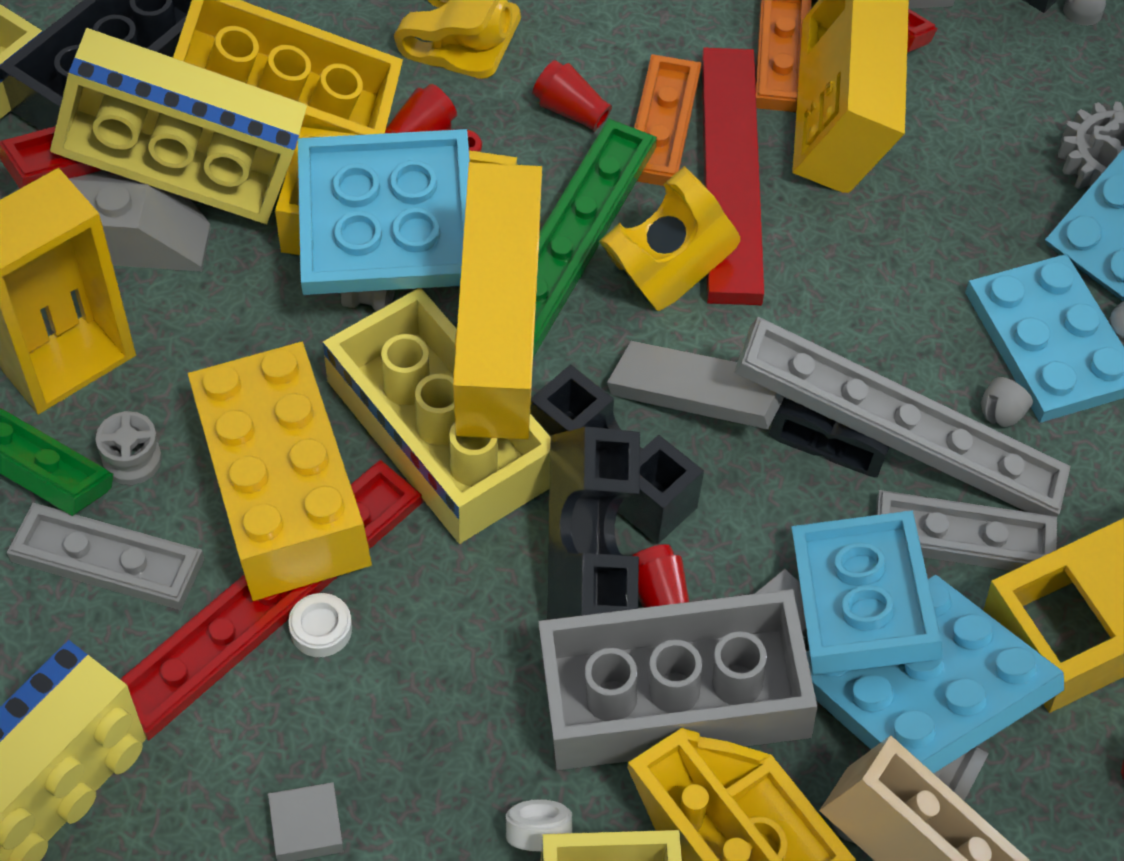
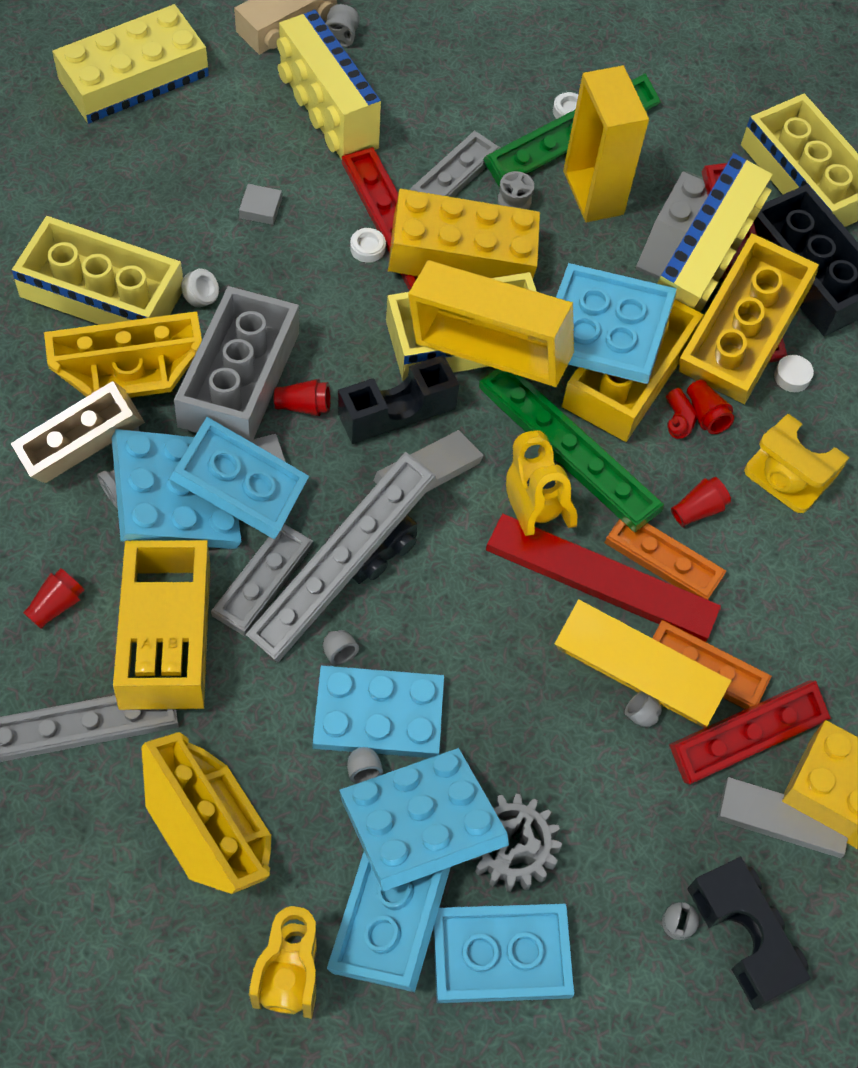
camera: 110 degrees right, 5 degrees up
black arch [547,427,640,620] -> none

